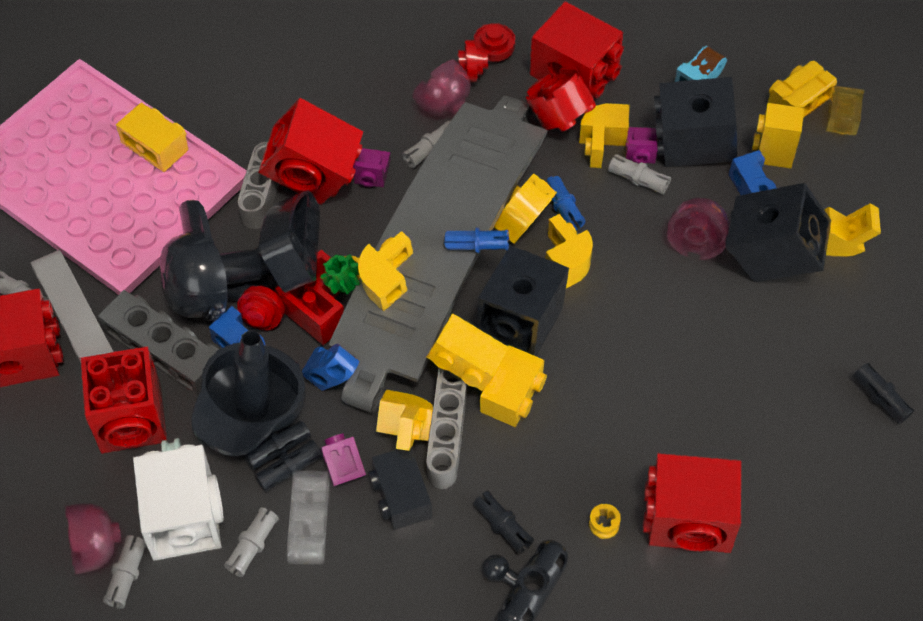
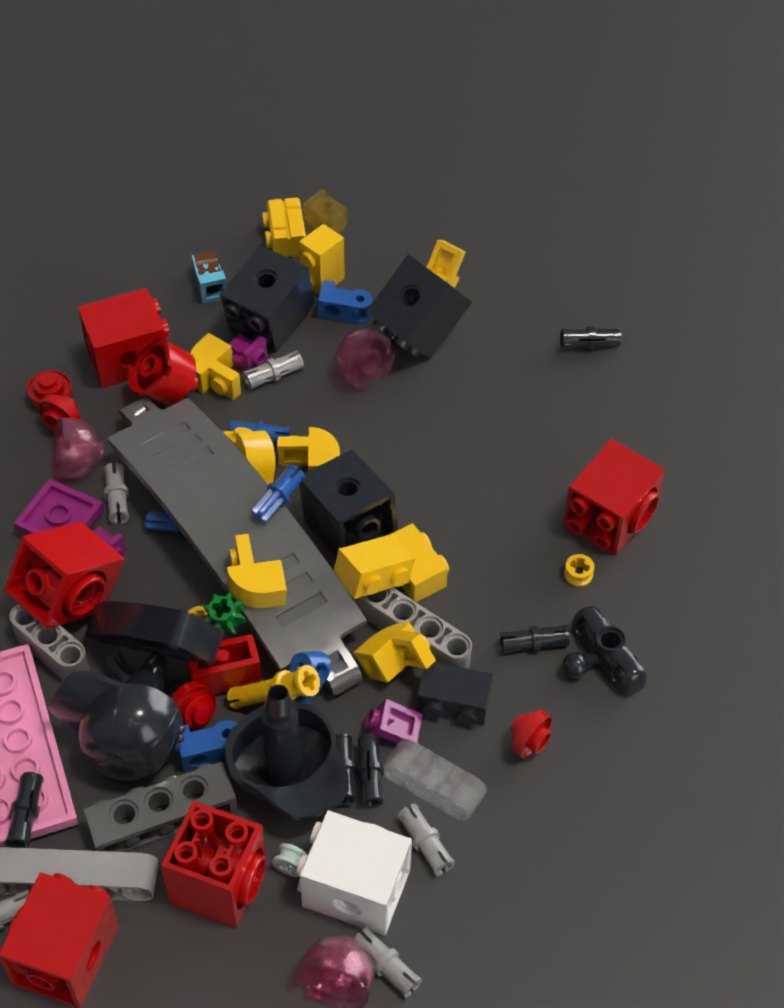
camera: 60 degrees left, 5 degrees down
none -> black pin [5,772,44,848]
none -> magenta plate [13,479,104,535]
none -> yellow pin [227,665,320,709]
none -> red plate [510,709,553,759]

